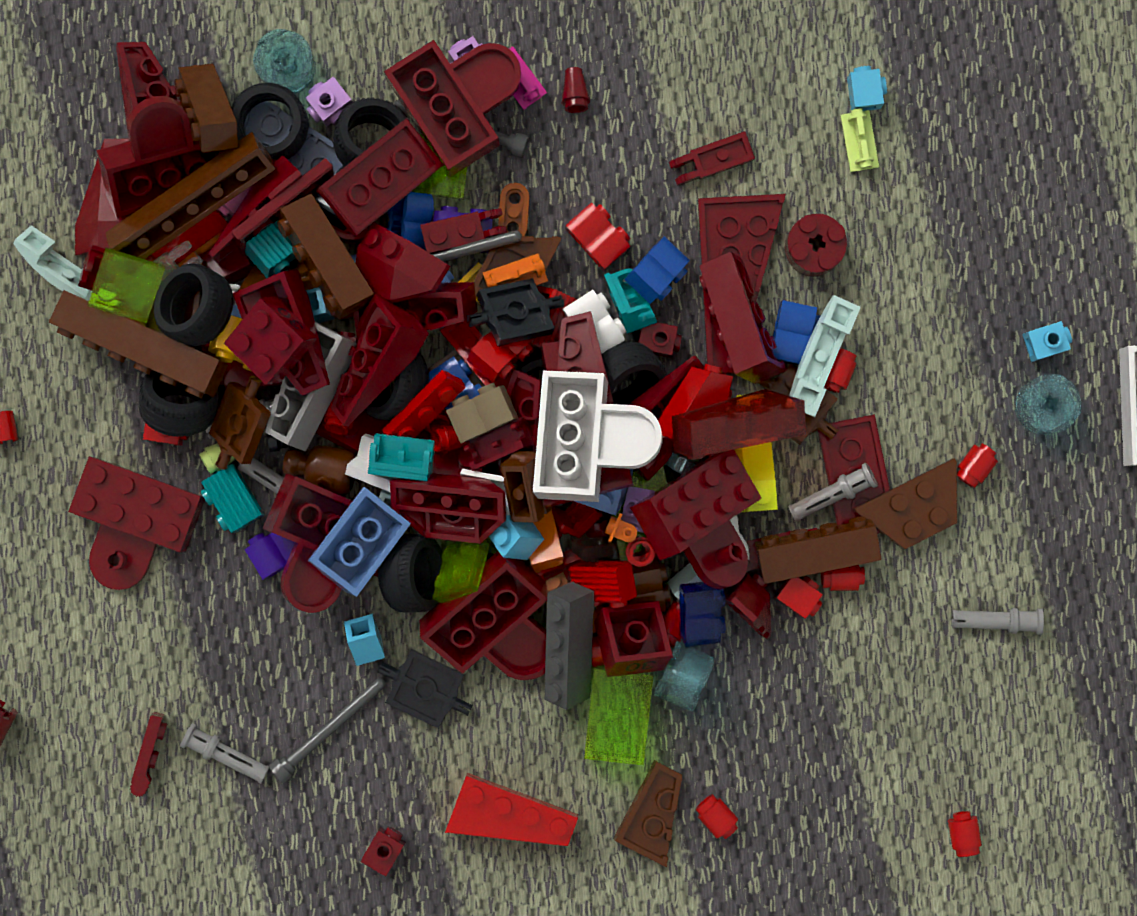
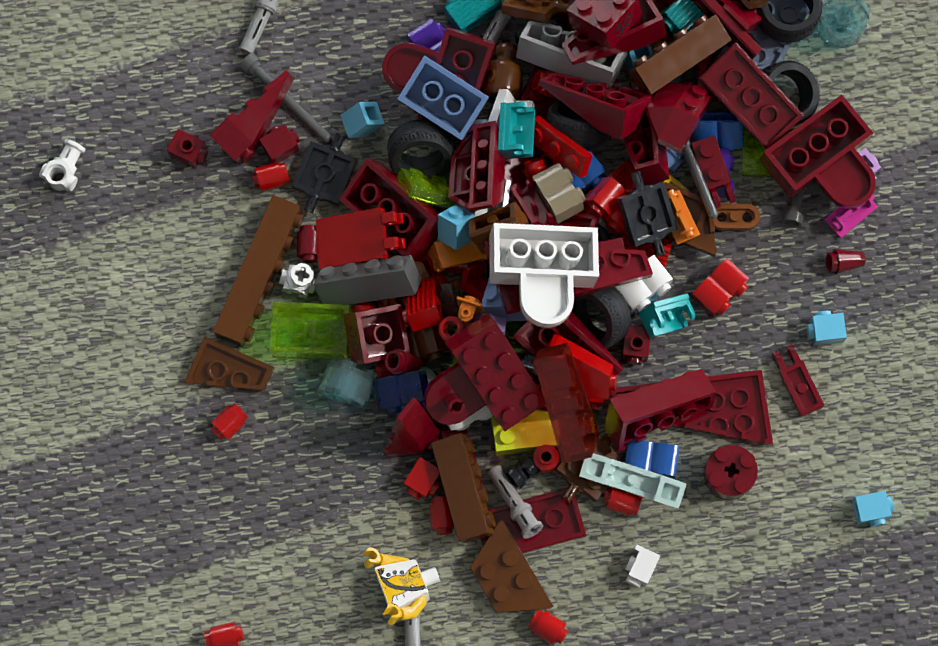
camera: 90 degrees right, 10 degrees down
lavender brick [306,77,353,127] -> none
red wedge [445,773,578,846] -> none
blue brick [624,236,690,304] -> none
yellowish green hinge [840,108,879,172] -> none
none -> dark red wedge [209,70,295,164]
none -> reddish brown brick [213,195,304,347]
none -> red brick [252,162,290,192]
none -> dark red brick [259,124,301,164]
none -> white connector [279,263,316,298]
none -> dark red brick [297,225,319,263]
none -> red tile [316,208,406,269]
none -> torso [362,548,440,625]
none -> dark red cone [385,349,422,374]
none -> black wheel [504,454,540,490]
none -> red brick [533,445,559,474]
none -> white brick [625,545,660,588]
none -> medium azure brick [806,311,847,346]

